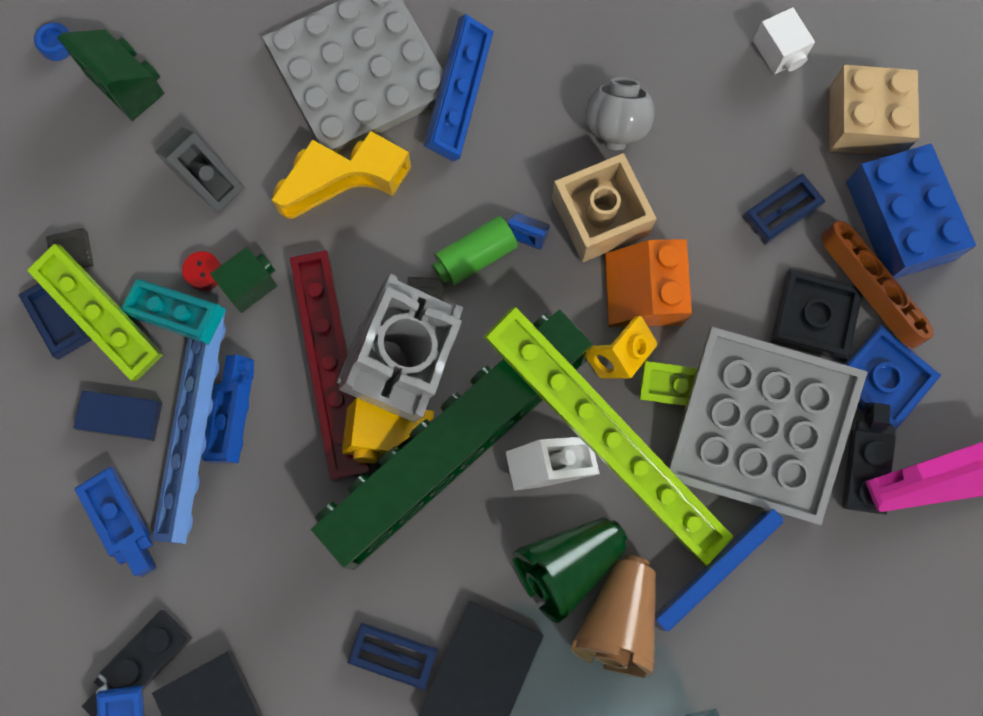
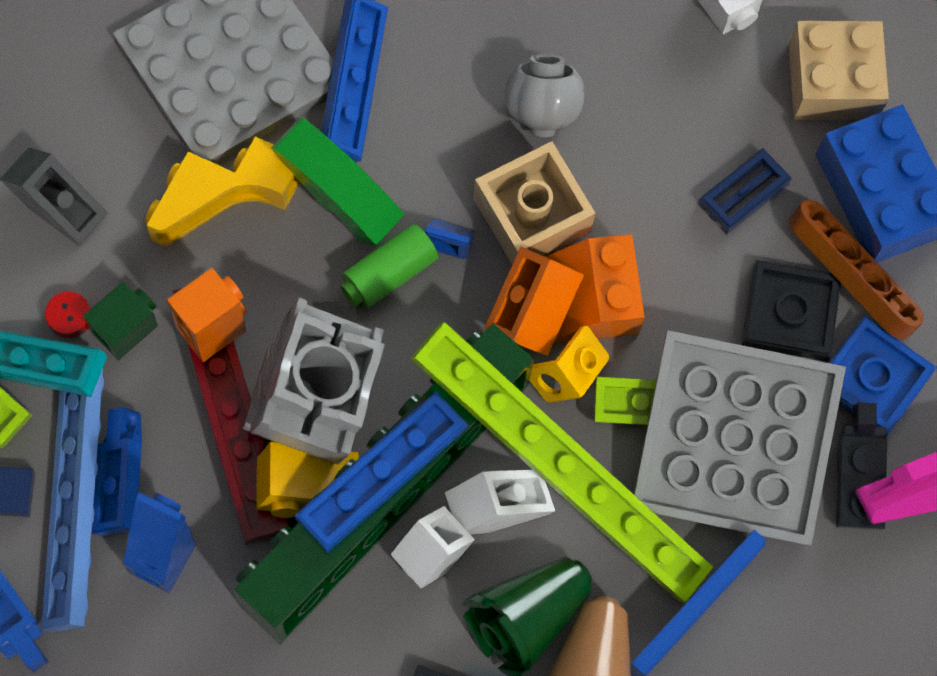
camera: 10 degrees left, 5 degrees down
none -> blue slope [123,493,196,593]
none -> orange brick [167,268,247,362]
none -> green slope [271,117,405,245]
none -> blue tile [295,391,468,553]
none -> white brick [390,506,475,588]
none -> orange brick [484,246,584,356]

